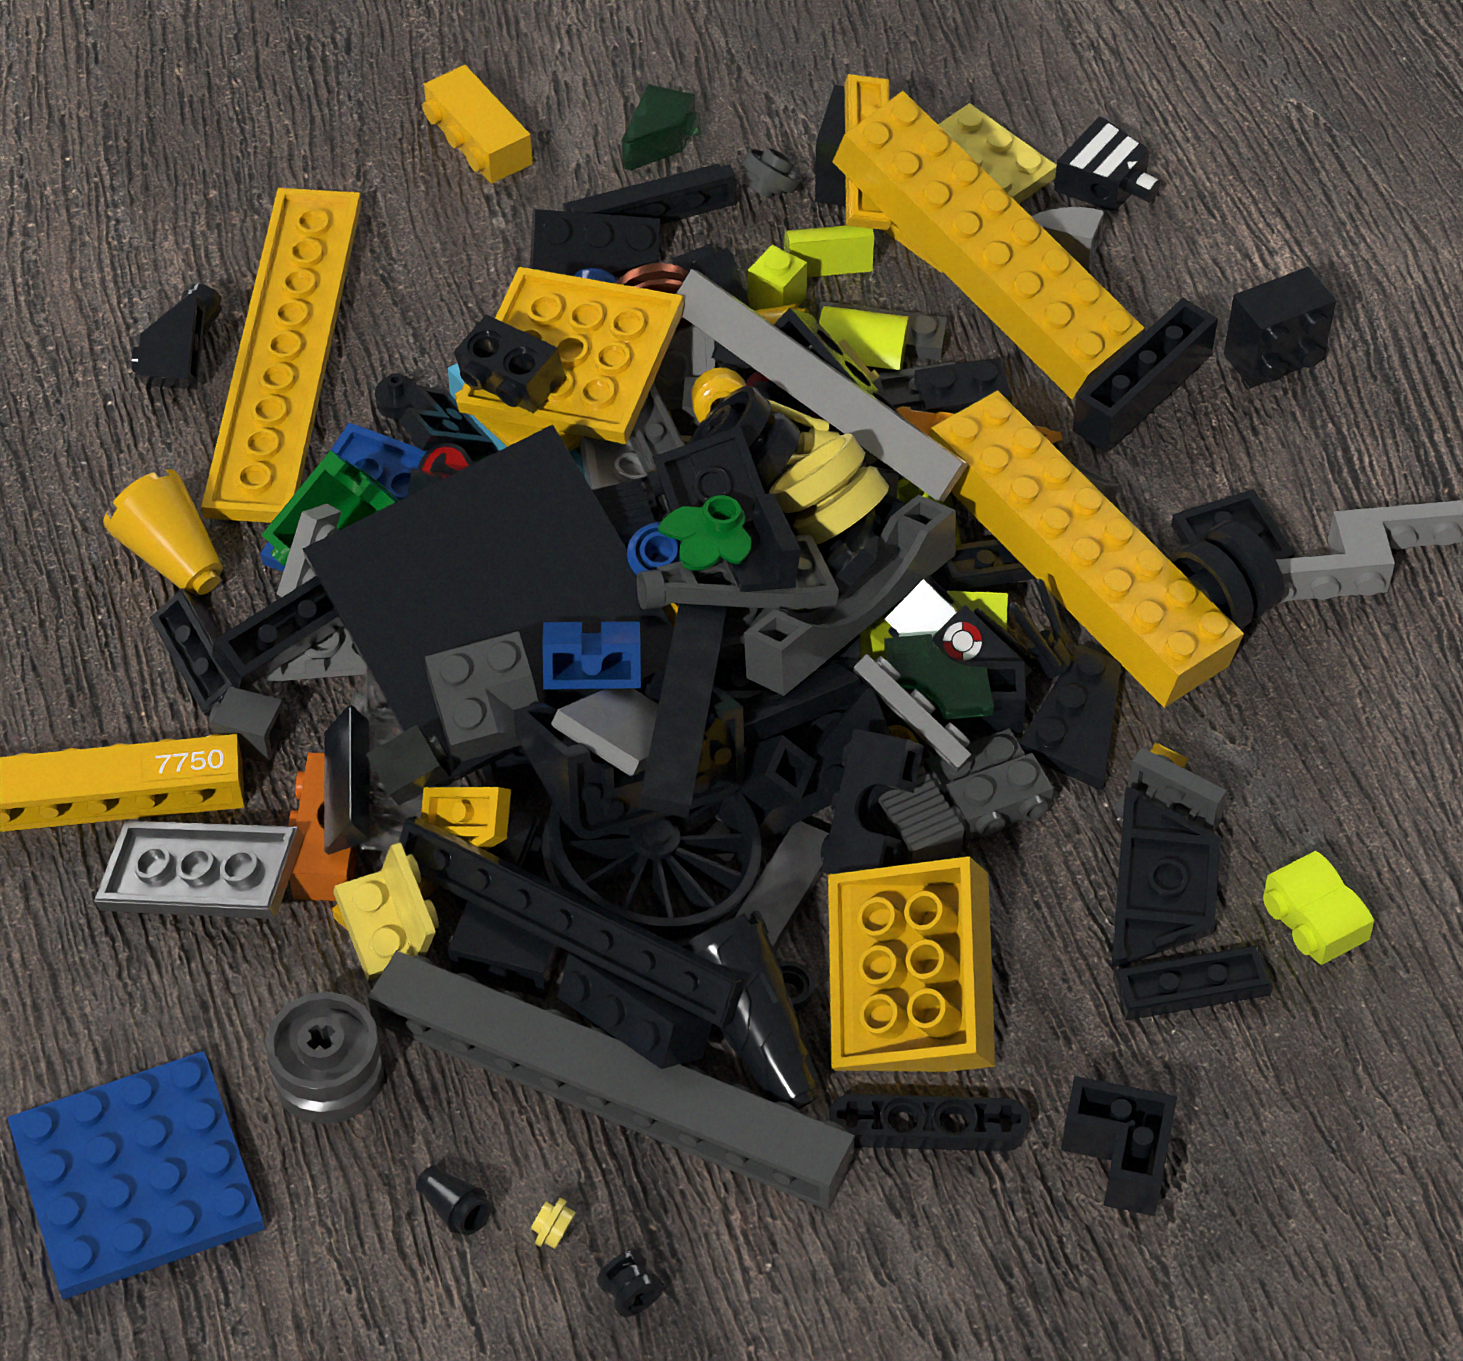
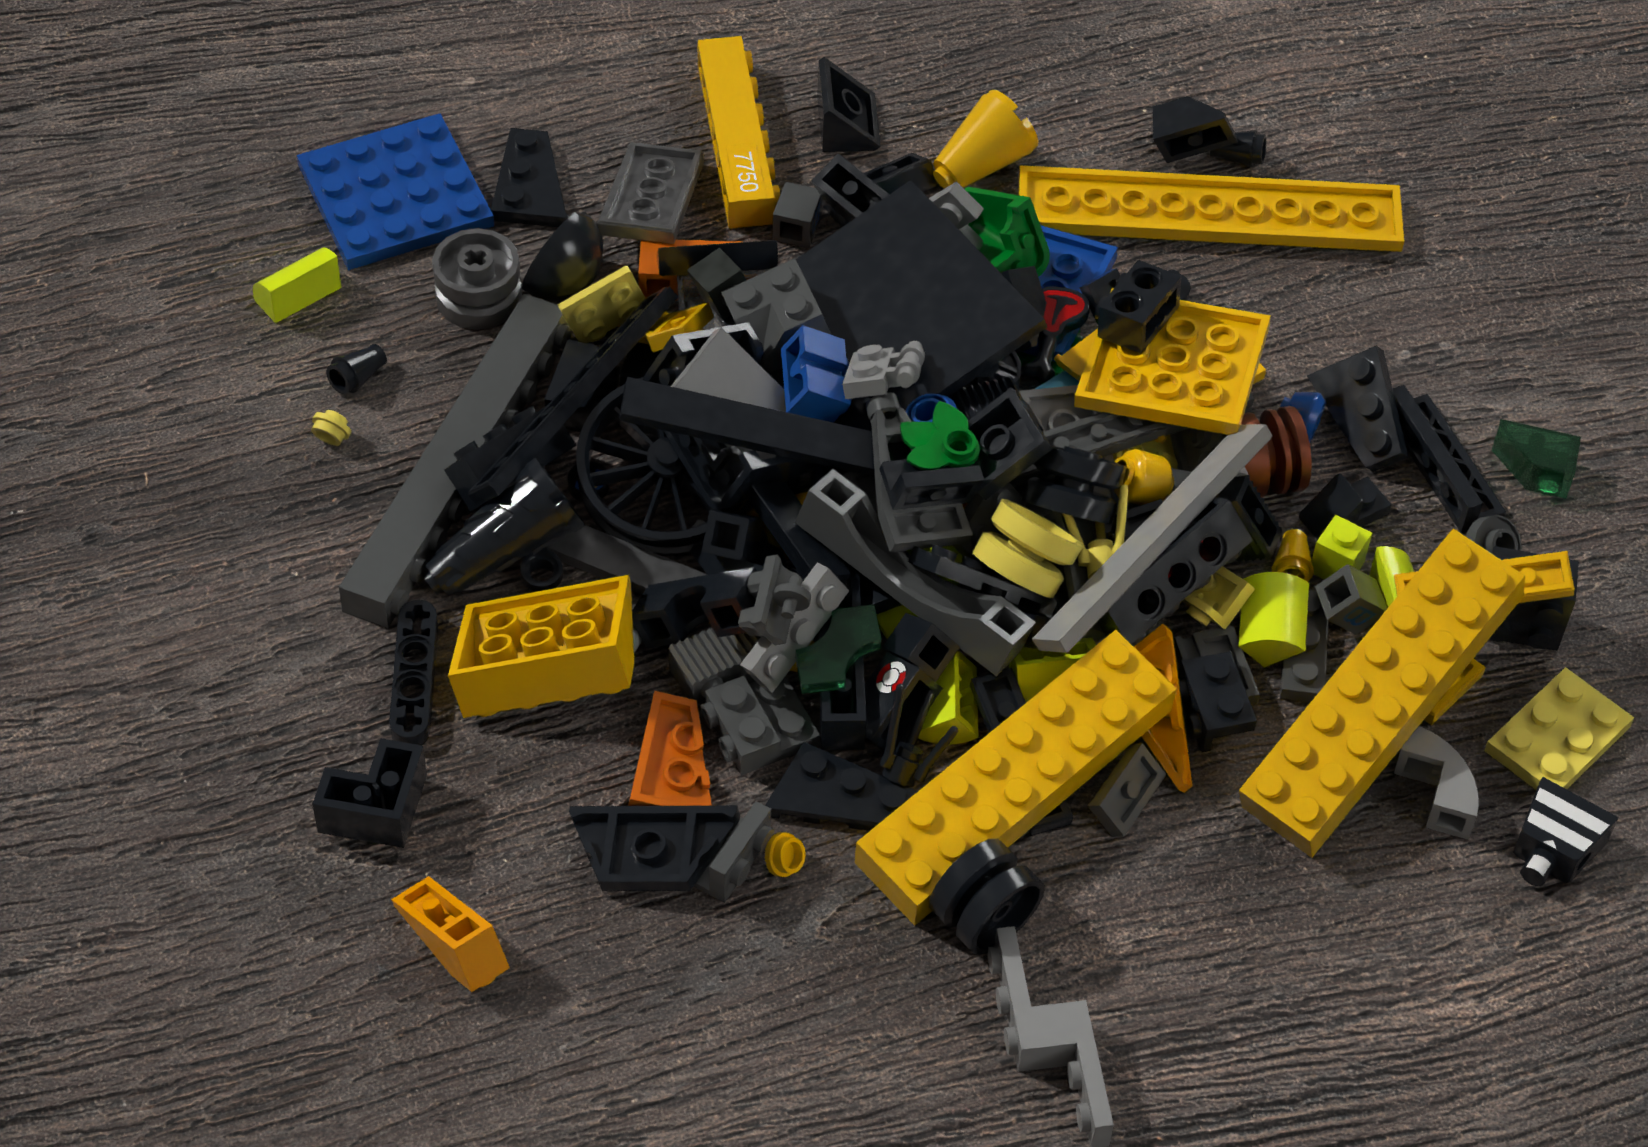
camera: 85 degrees right, 0 degrees up
yellow brick [422,65,533,184] -> none
black wheel [597,1250,664,1317] -> none
black brick [1072,298,1218,452] -> none
black tile [1113,945,1272,1021] -> none
black plate [1171,489,1295,560] -> none
black brick [1223,267,1336,389] -> none
neon yellow brick [1263,851,1374,965] -> none
none -> neon yellow brick [253,247,342,324]
none -> light orange slope [391,876,510,992]
none -> black wing [491,128,566,227]
none -> black cylinder [521,212,604,300]
none -> orange wing [628,690,712,806]
none -> dark grey hips [738,555,811,646]
none -> black slope [817,57,881,152]
none -> light grey plate [842,341,925,399]
none -> brick [1315,564,1387,635]

